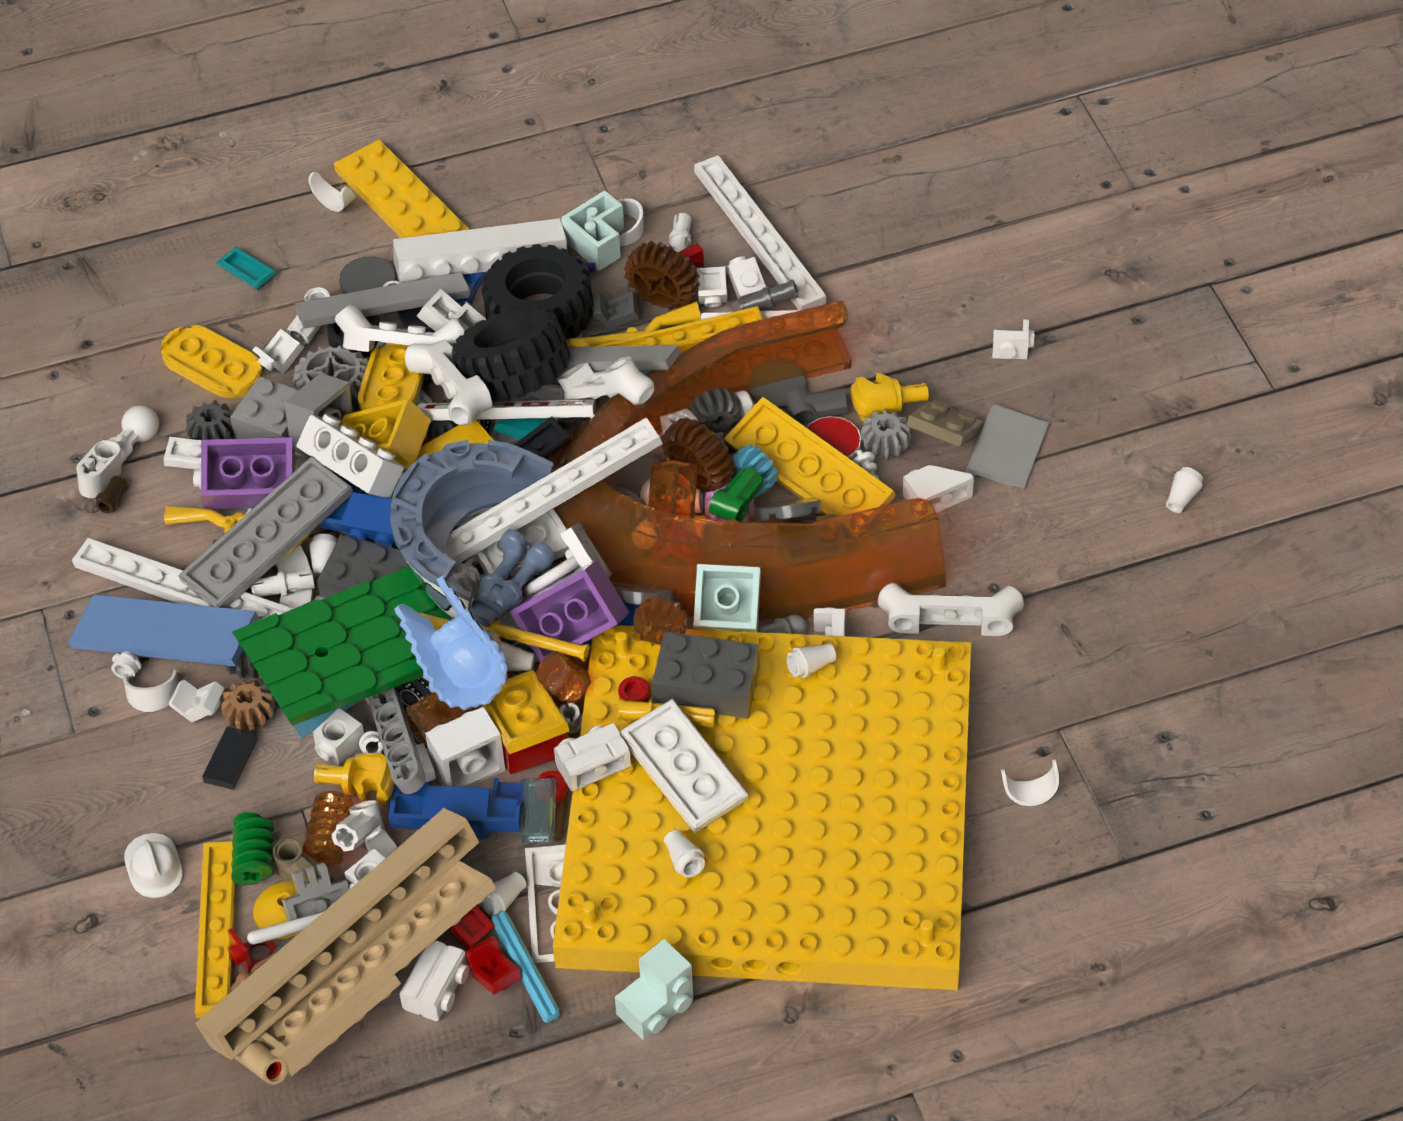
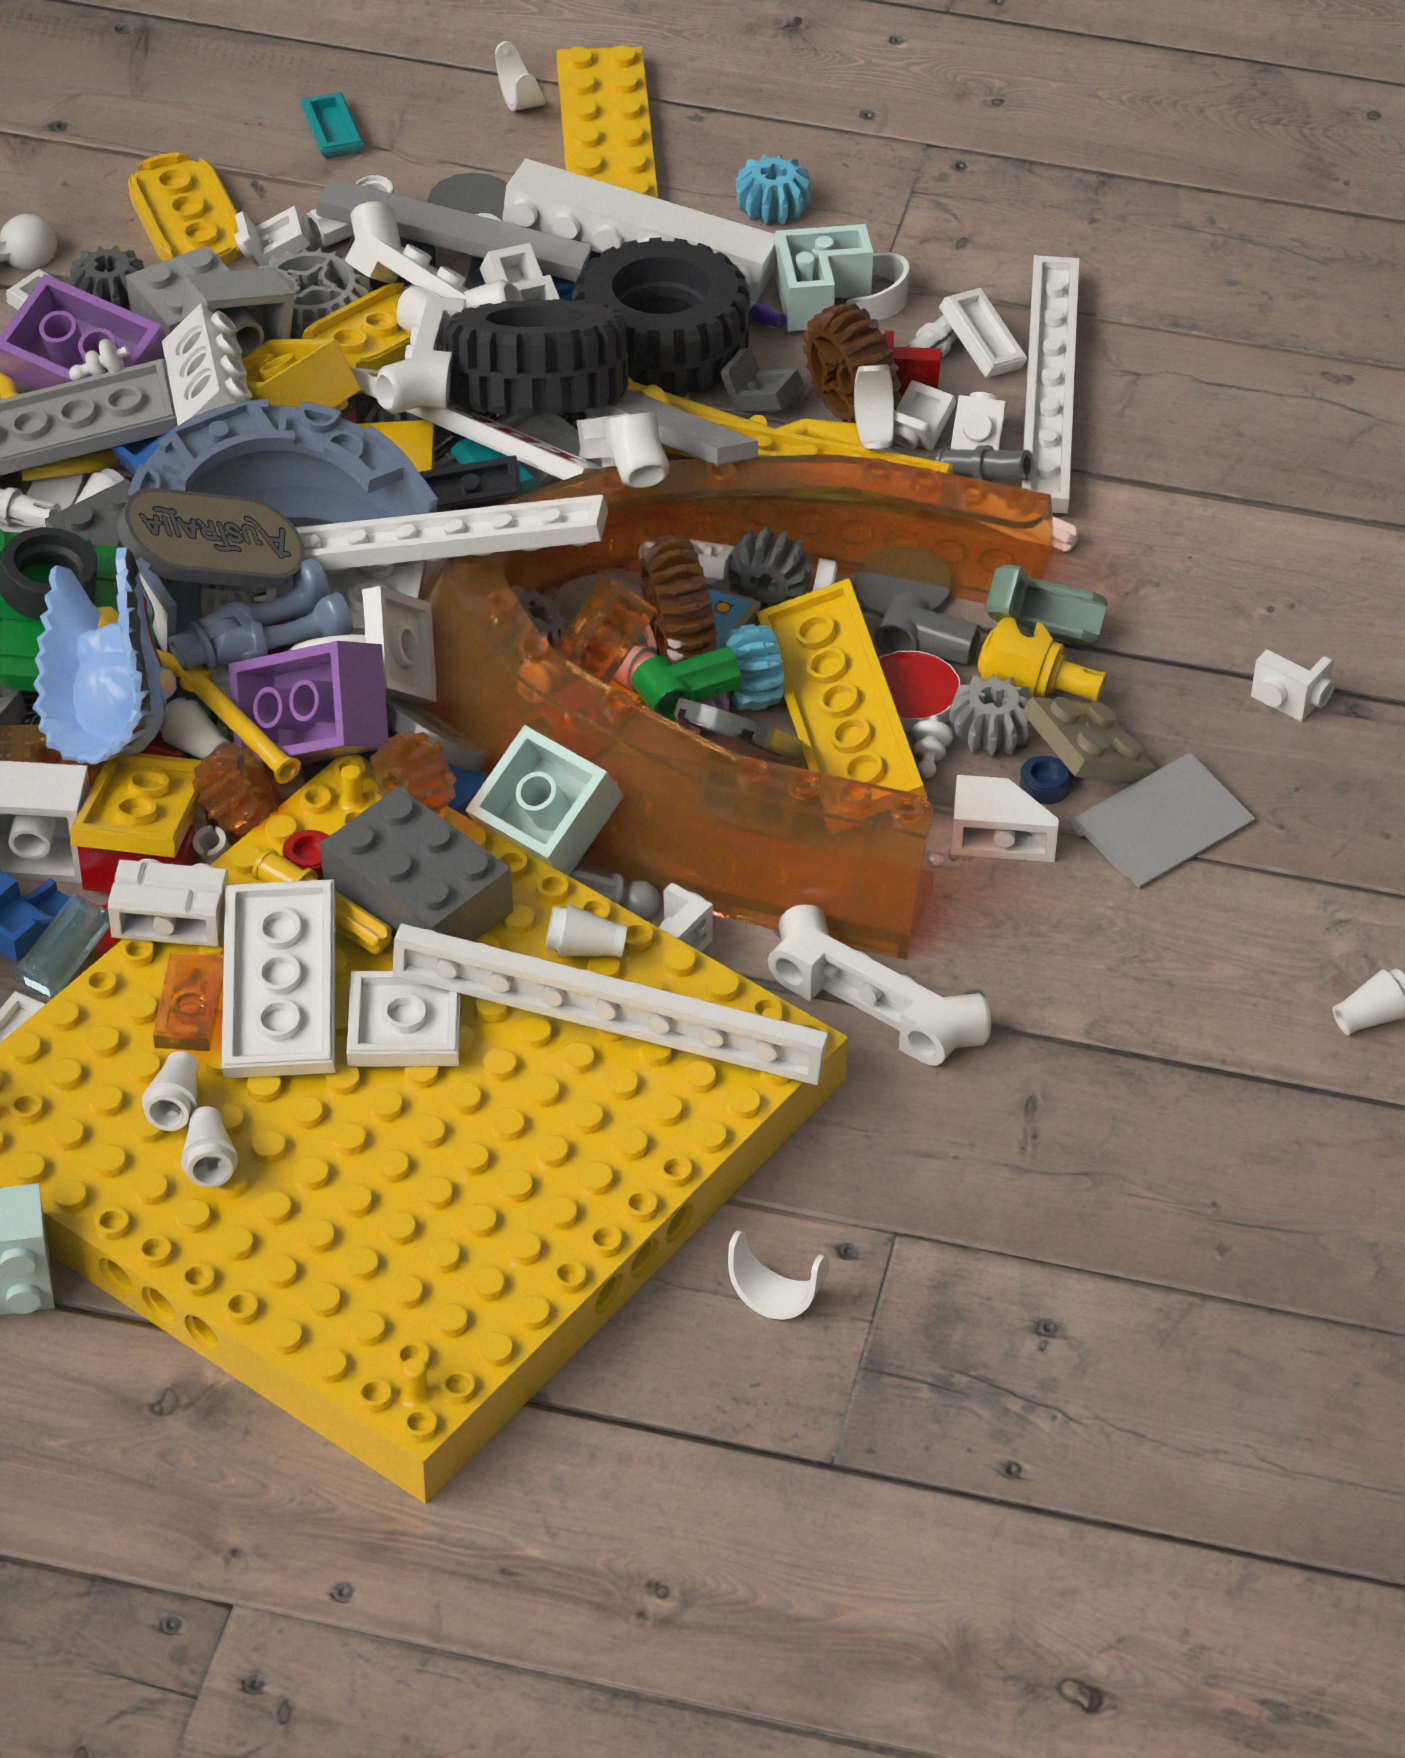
camera: 30 degrees right, 5 degrees down
none -> black tyre [0,527,97,620]
none -> white hair [69,339,130,381]
none -> tile [117,488,305,589]
none -> clear orange plate [153,953,224,1051]
none -> white cone [181,1106,238,1188]
none -> white tile [347,971,461,1067]
none -> white plate [393,923,828,1085]
none -> medium azure gear [736,154,811,225]
none -> white helmet [854,364,894,449]
none -> white tile [939,288,1028,378]
none -> sand green animal [984,565,1108,646]
none -> dark blue tile [1019,756,1071,804]

